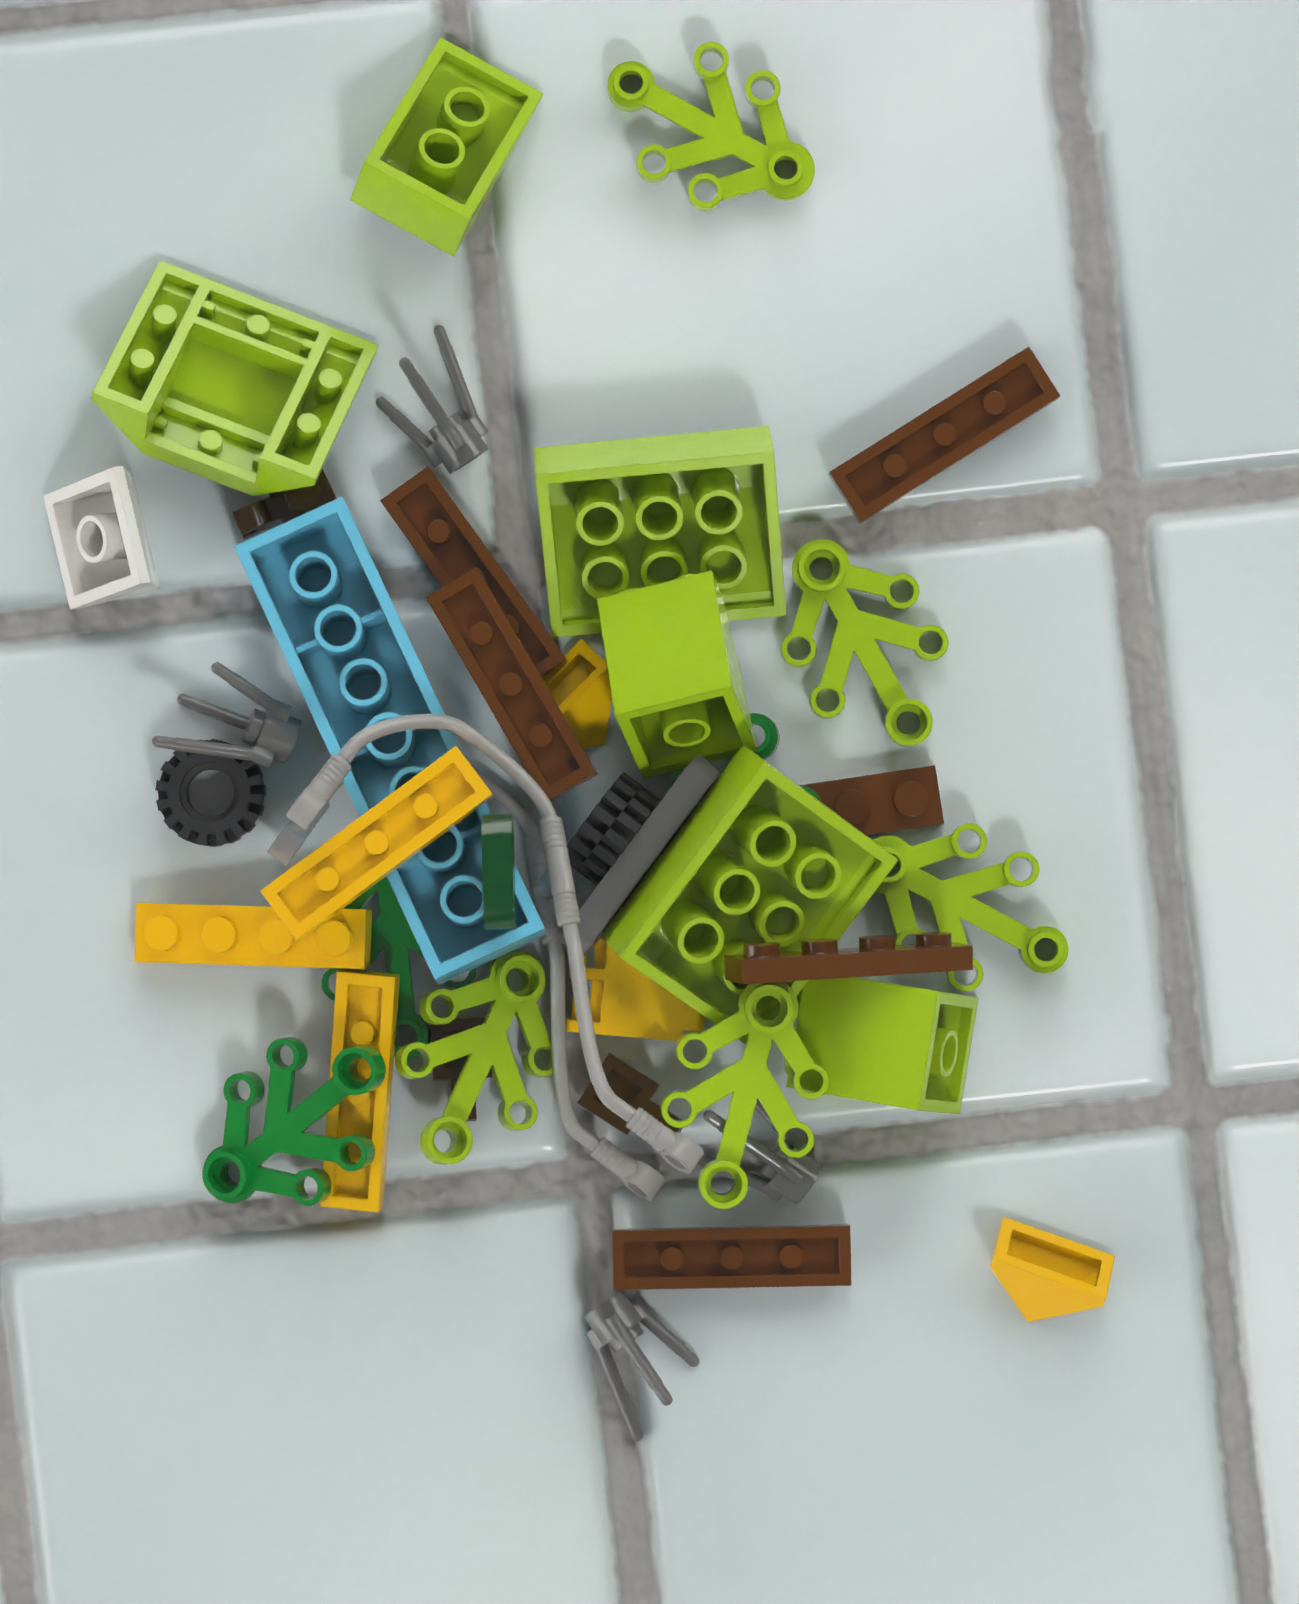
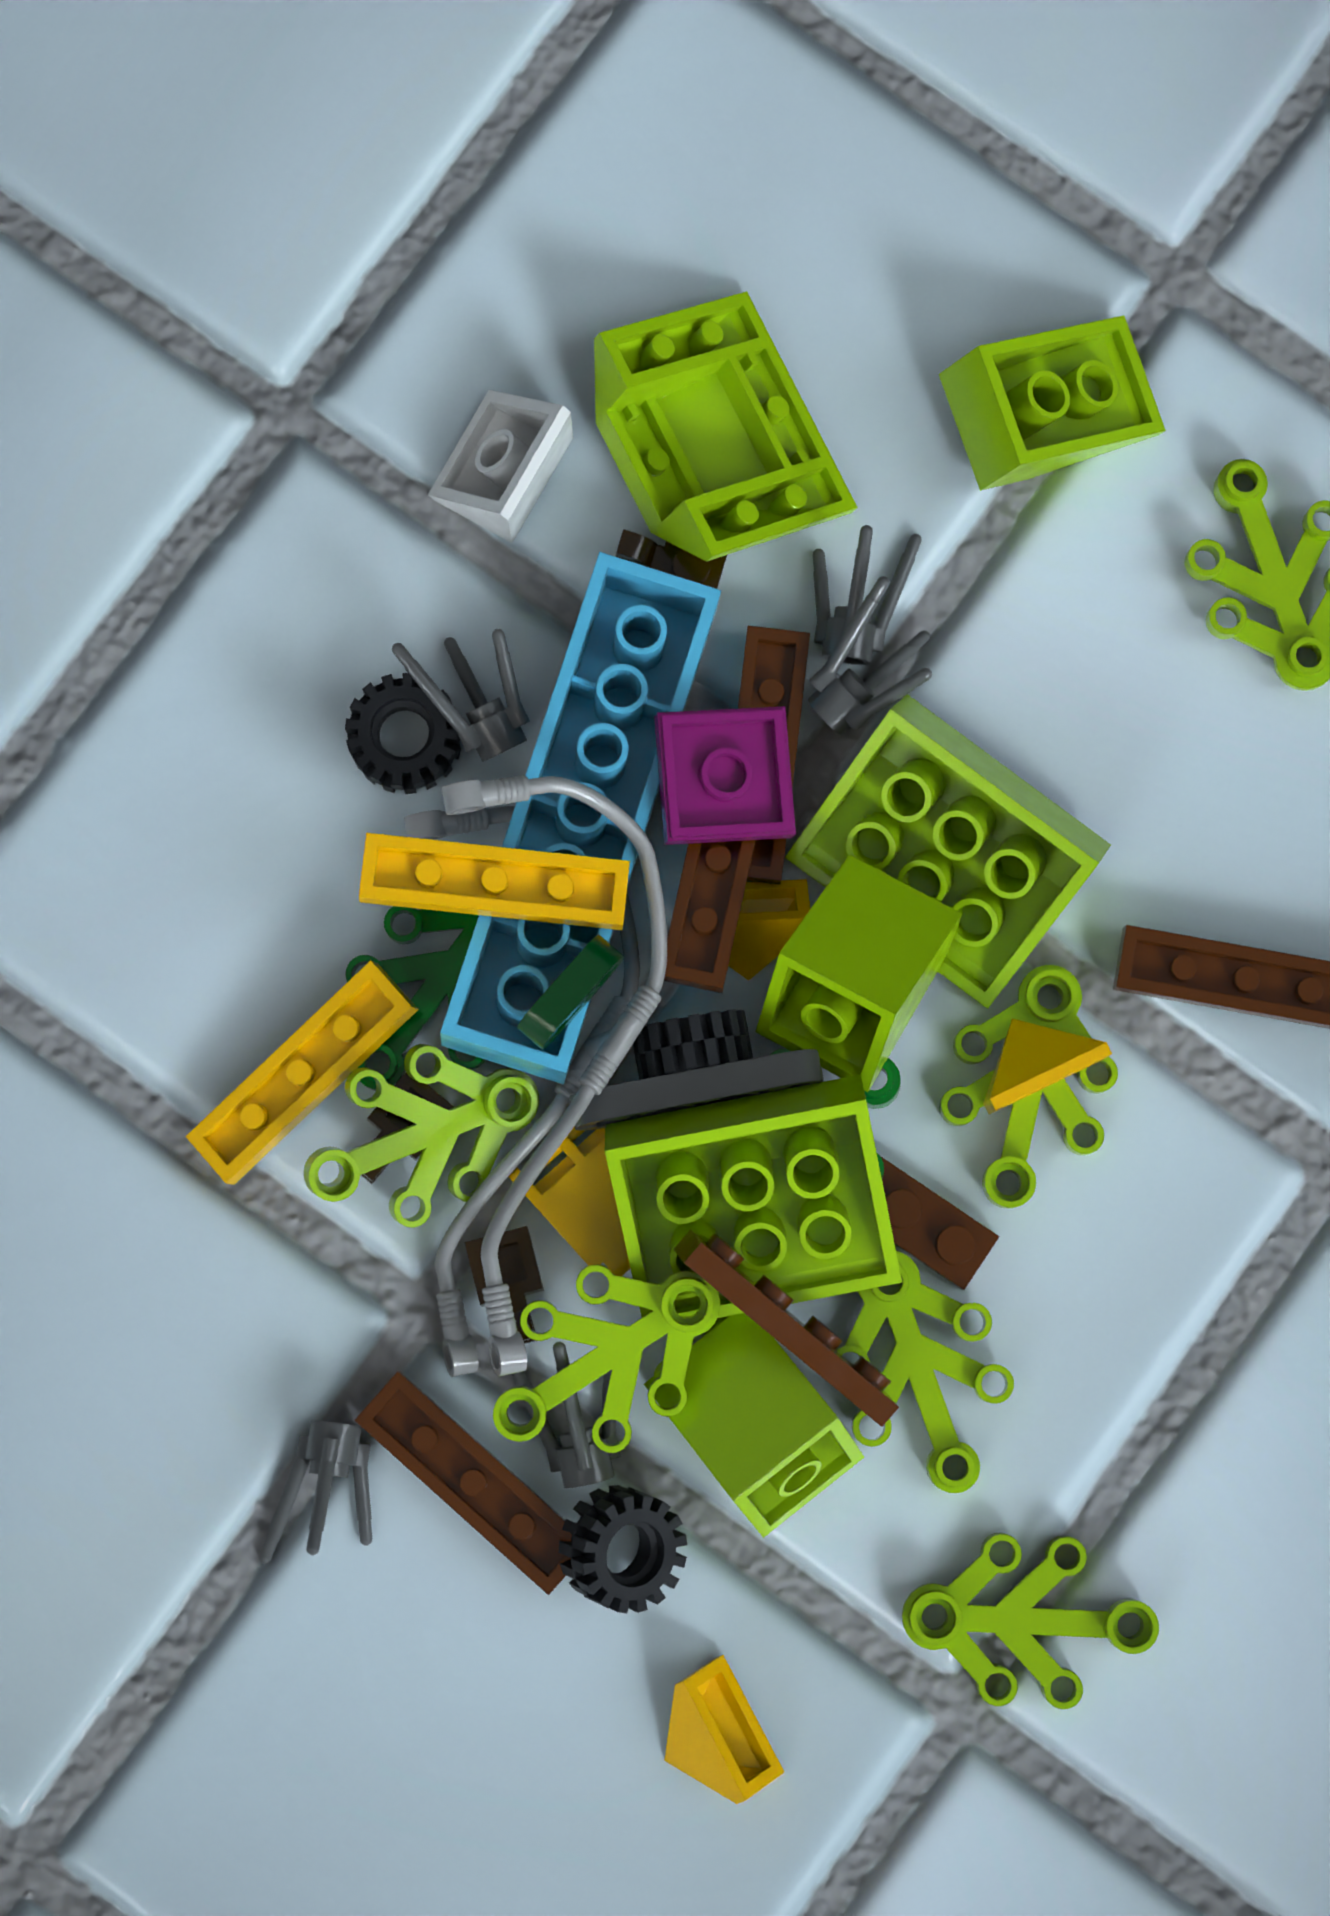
camera: 45 degrees right, 5 degrees down
yellow plate [134,903,372,969] -> none
green plant [202,1037,386,1206] -> none
none -> black tyre [558,1485,687,1614]
none -> magenta plate [654,706,796,845]
none -> dark grey plant [808,576,932,735]
none -> lime plant [902,1533,1159,1709]
none -> yellow slope [983,1018,1112,1114]

